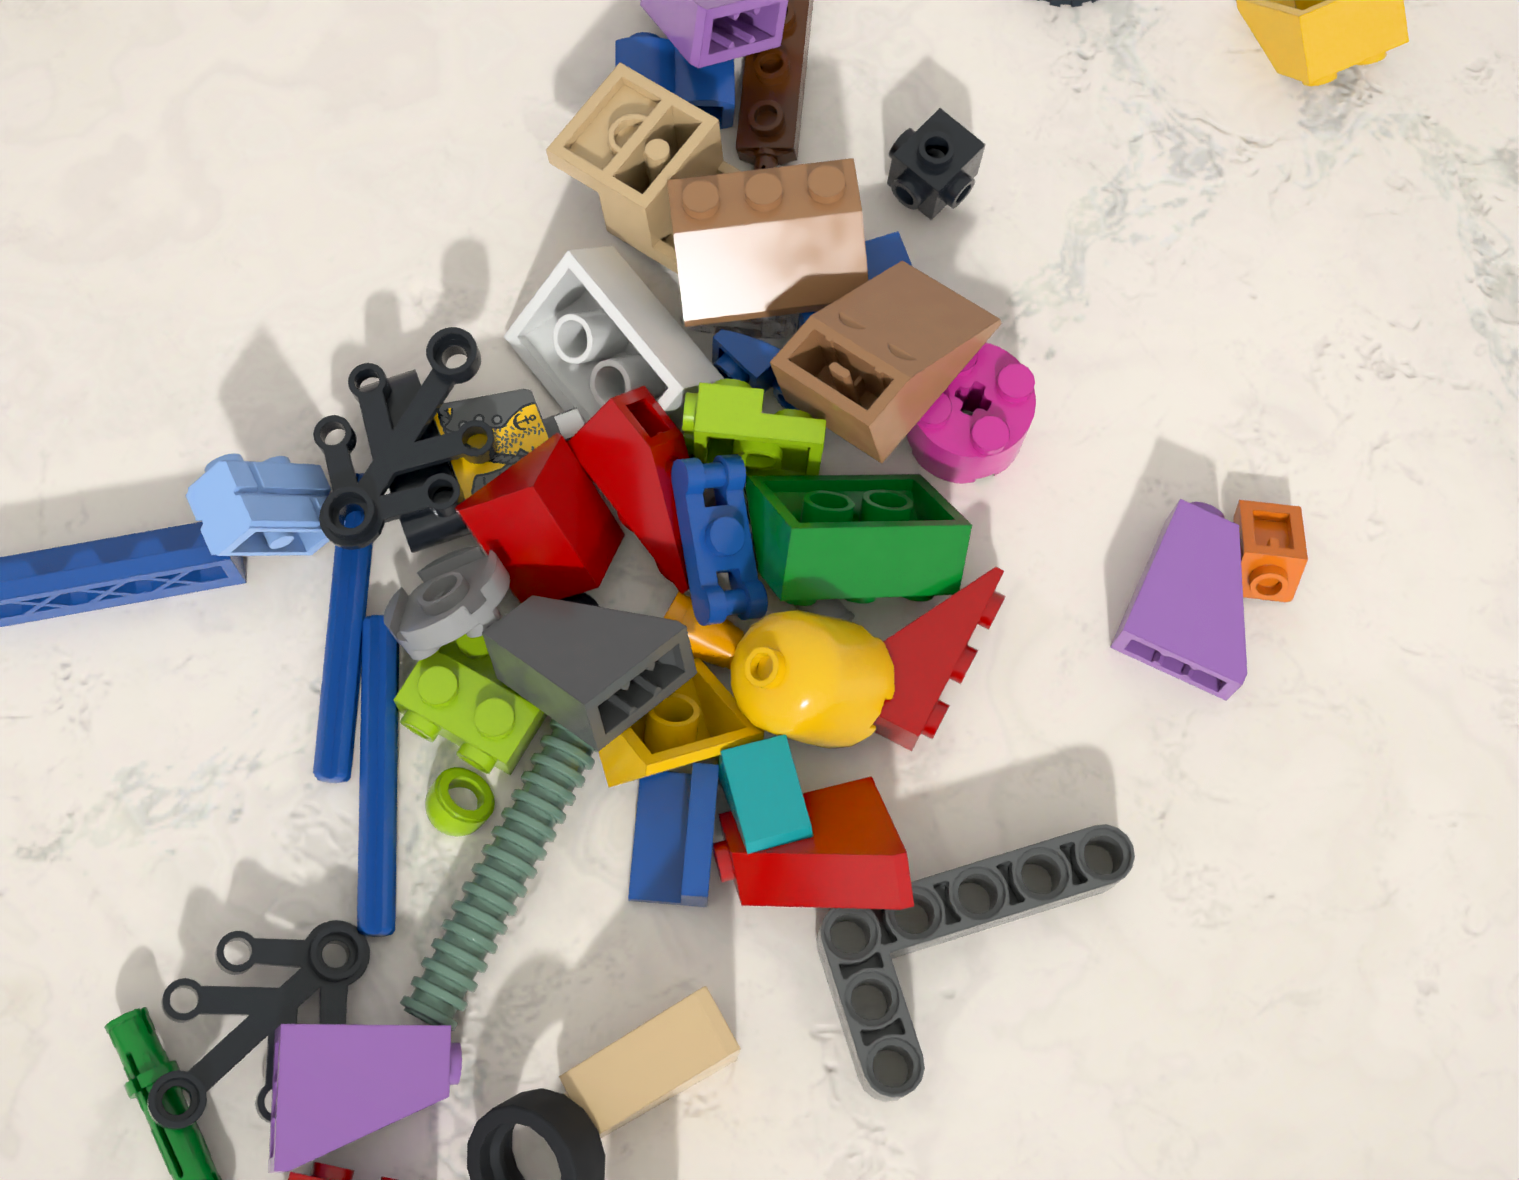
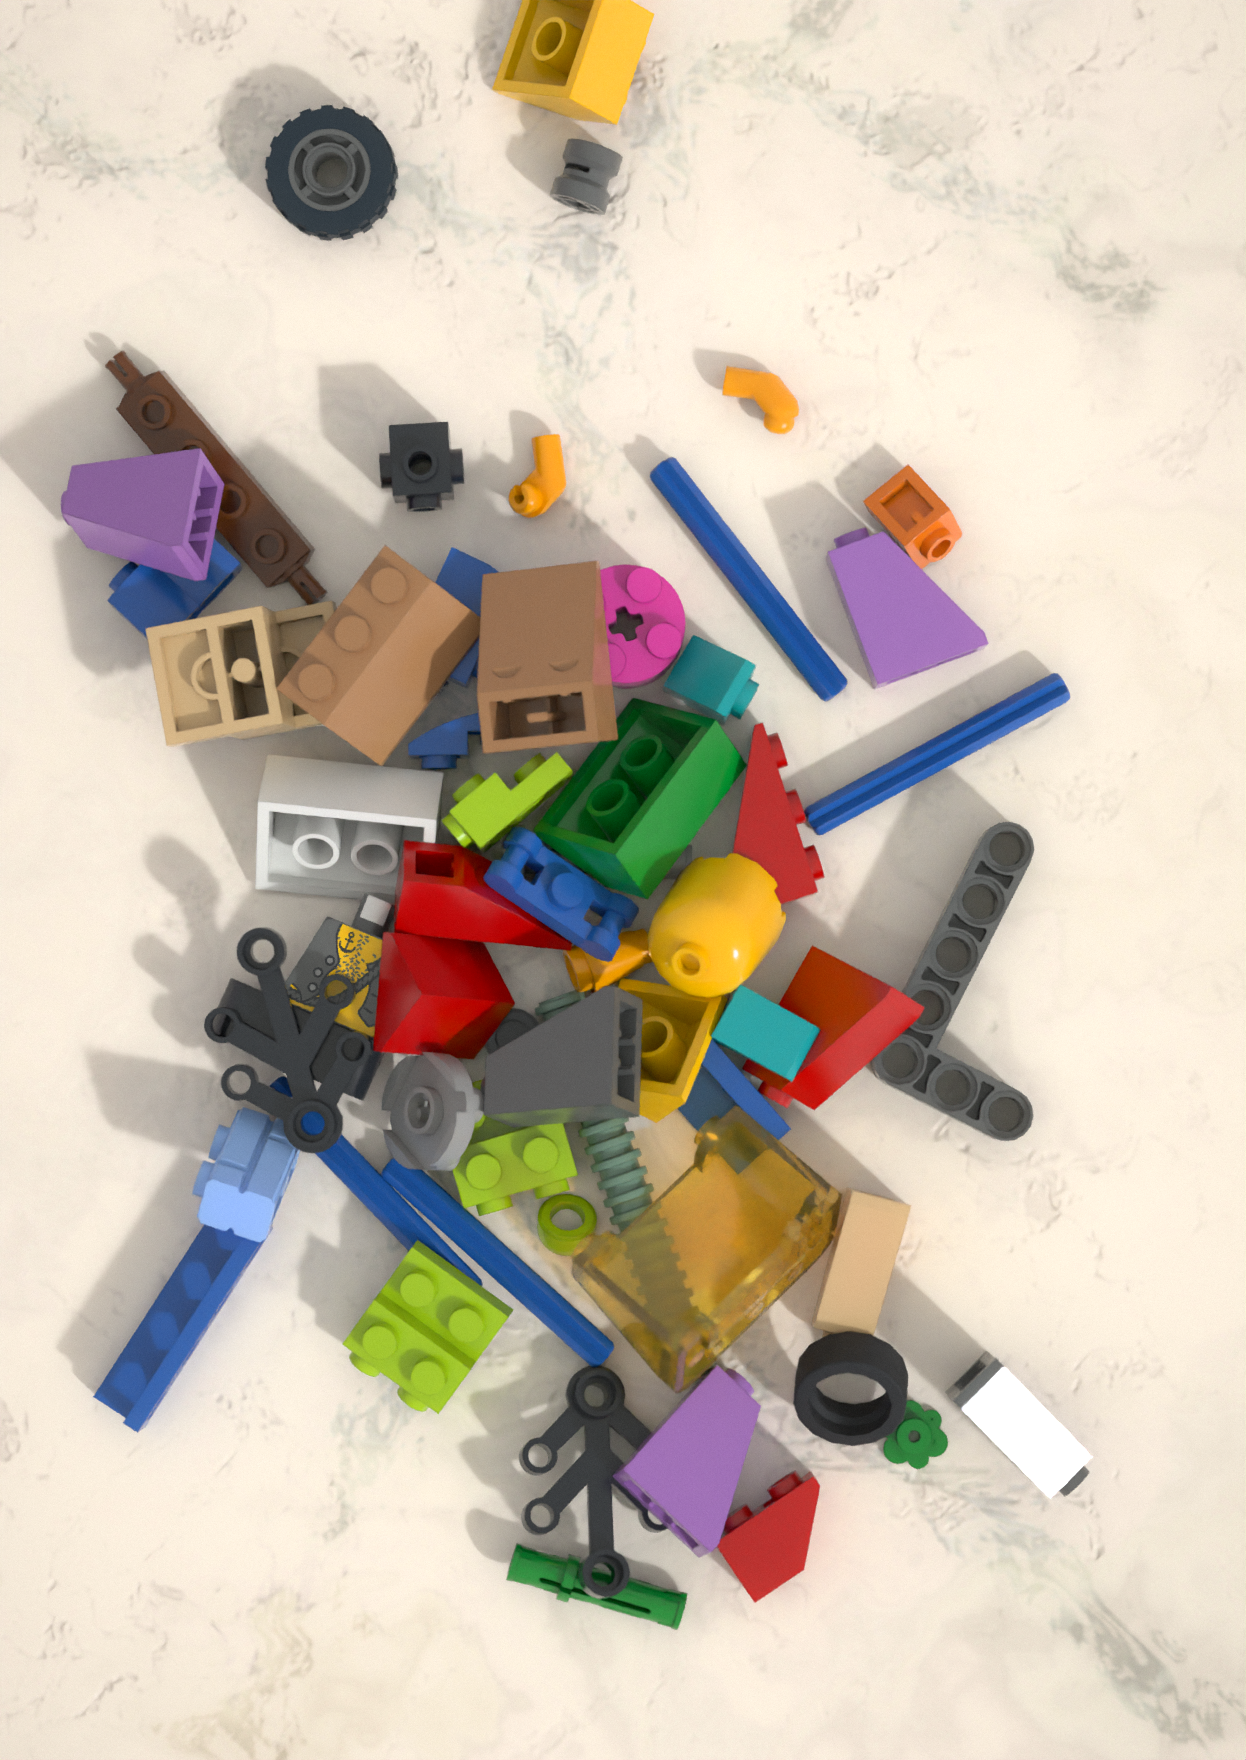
camera: 40 degrees left, 15 degrees up
none -> lime plate [342,1240,514,1414]
none -> light orange arm [508,434,566,518]
none -> dark grey wheel [550,138,623,215]
none -> clear yellow windscreen [571,1105,842,1394]
none -> blue axle [650,457,848,702]
none -> teal slope [663,635,760,726]
none -> light orange arm [722,366,799,434]
none -> blue axle [804,673,1071,835]

